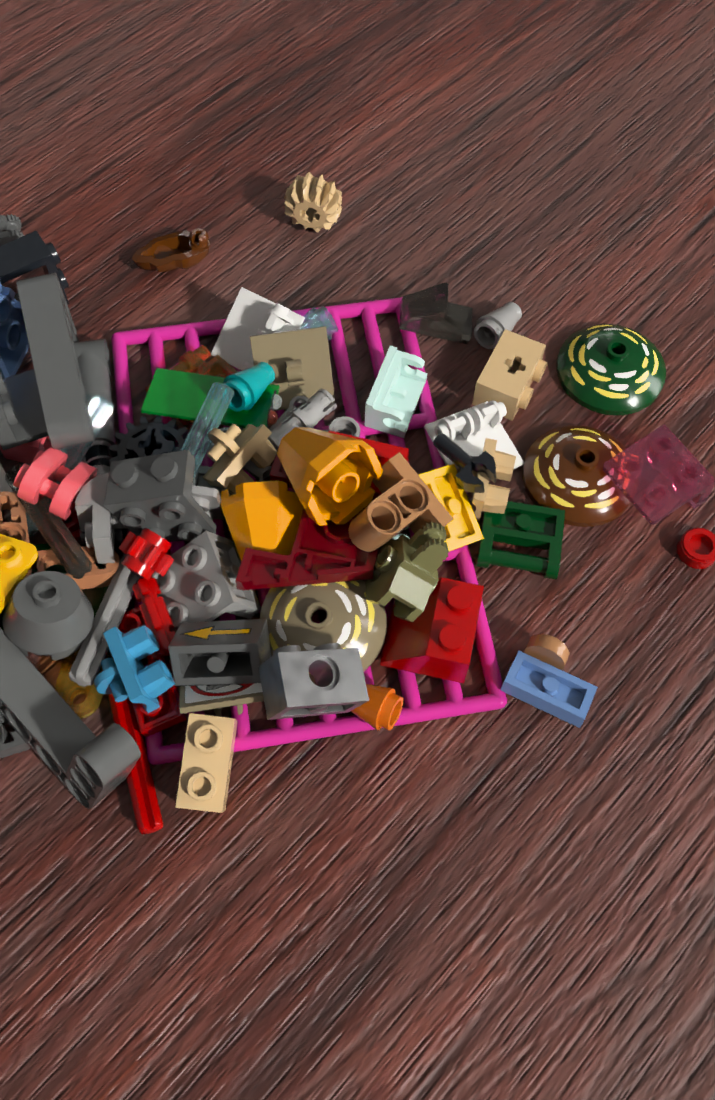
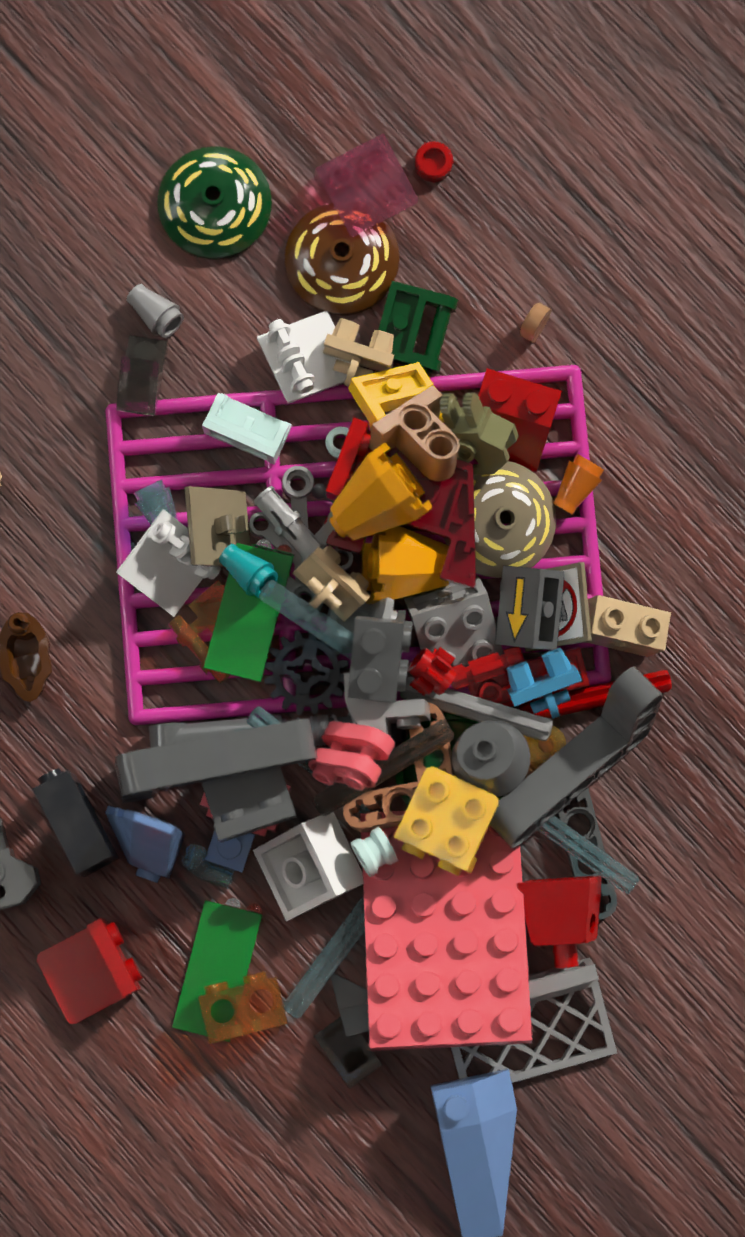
camera: 85 degrees left, 20 degrees up
flat silver brick [258,643,369,720] -> none
black bar [433,433,497,493] -> none
tan brick [472,329,547,421] -> none
medium blue plate [500,650,598,728] -> none

